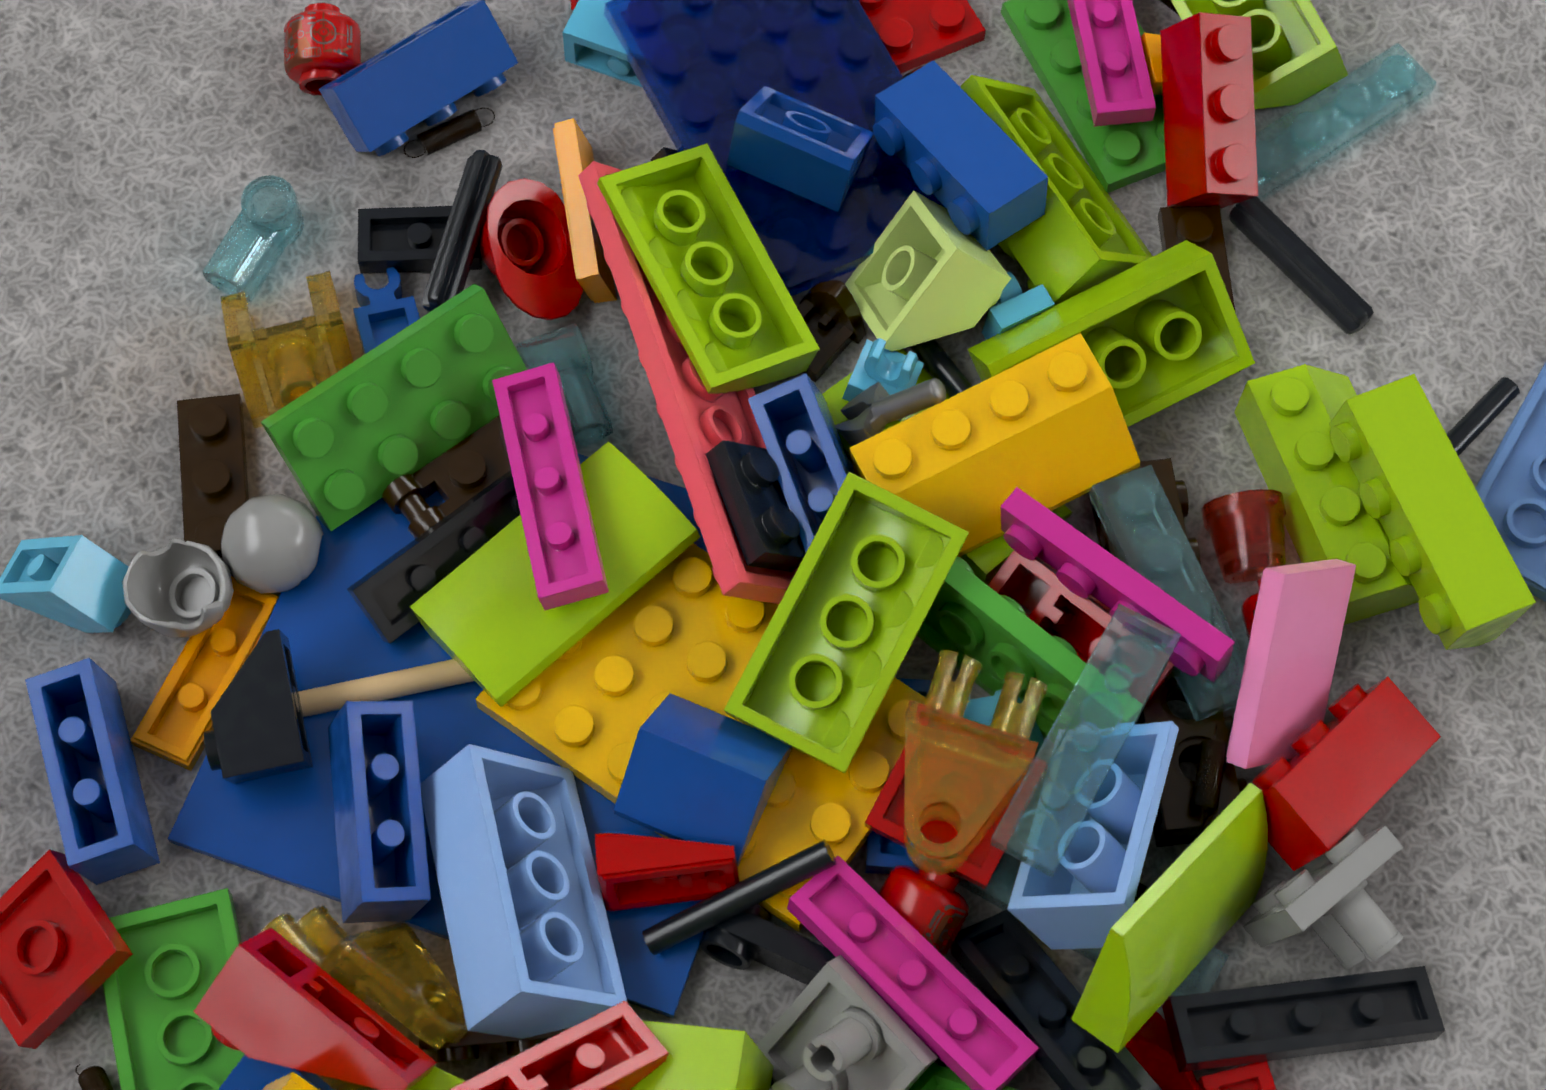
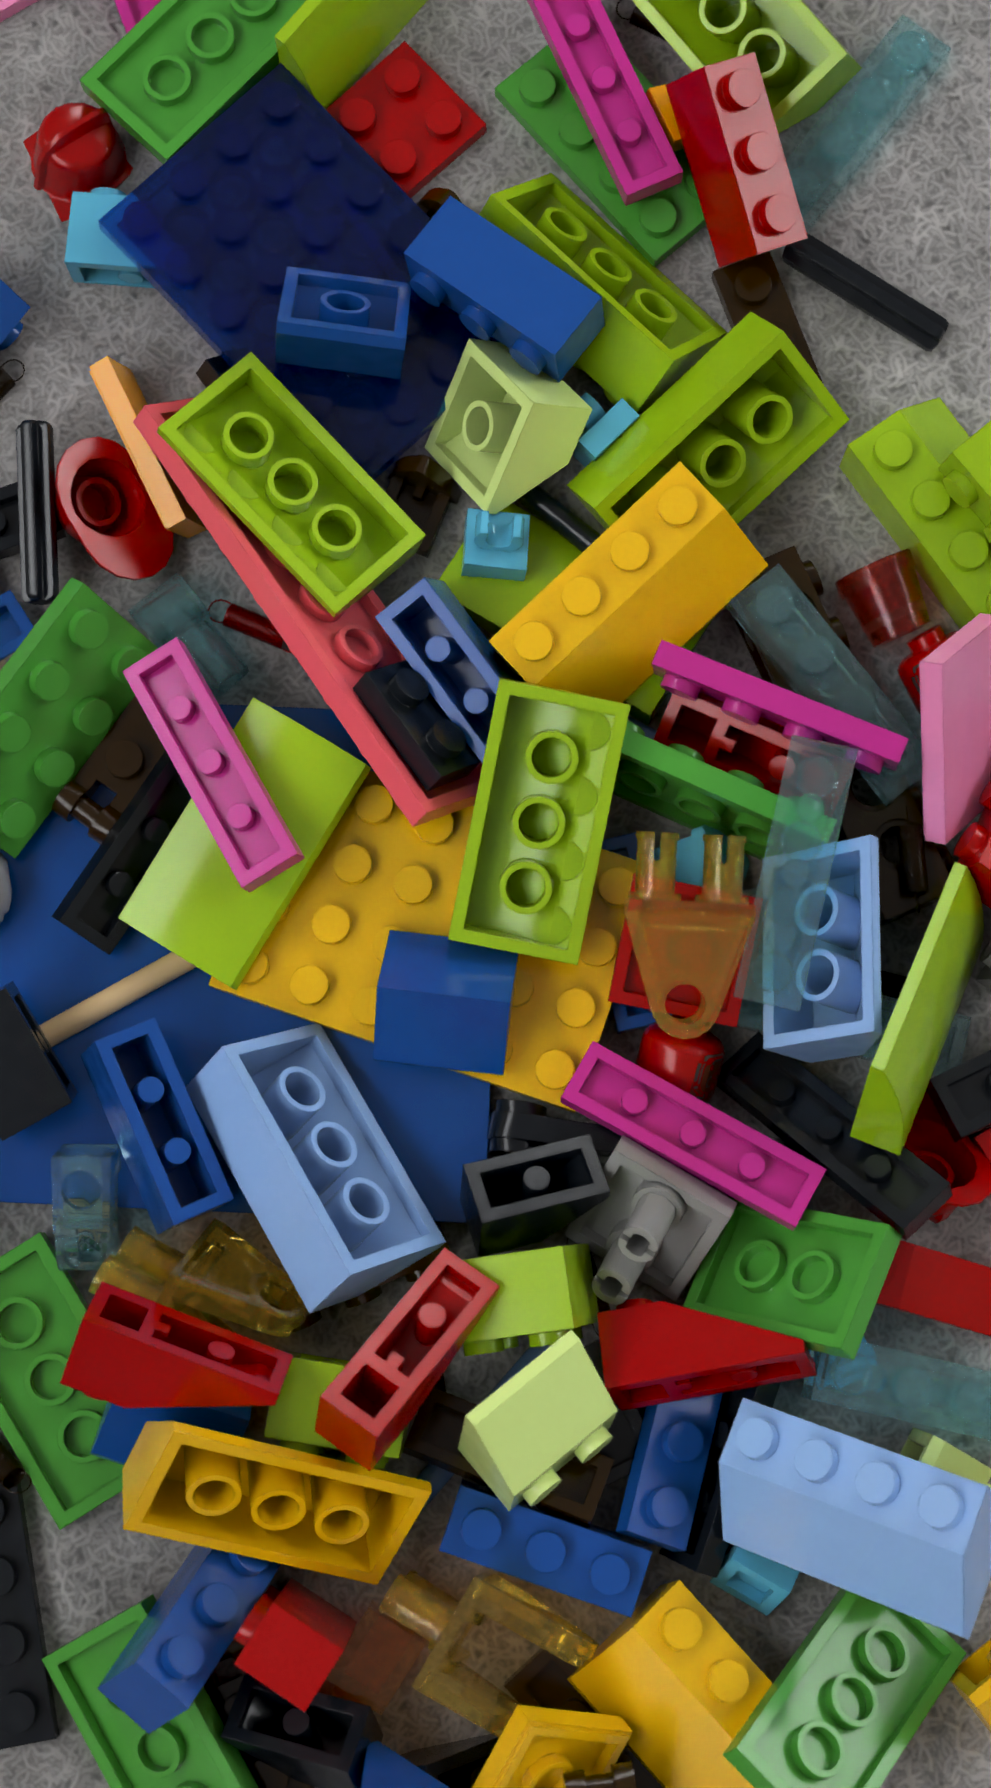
camera: 10 degrees left, 15 degrees up
red slope [595,833,740,911] -> none
black bar [642,840,837,955] -> none
flat silver bar [834,378,946,446] -> none
none -> clear light blue leg [51,1144,121,1270]
none -> red piece [208,599,291,653]
none -> black slope [460,1134,610,1258]

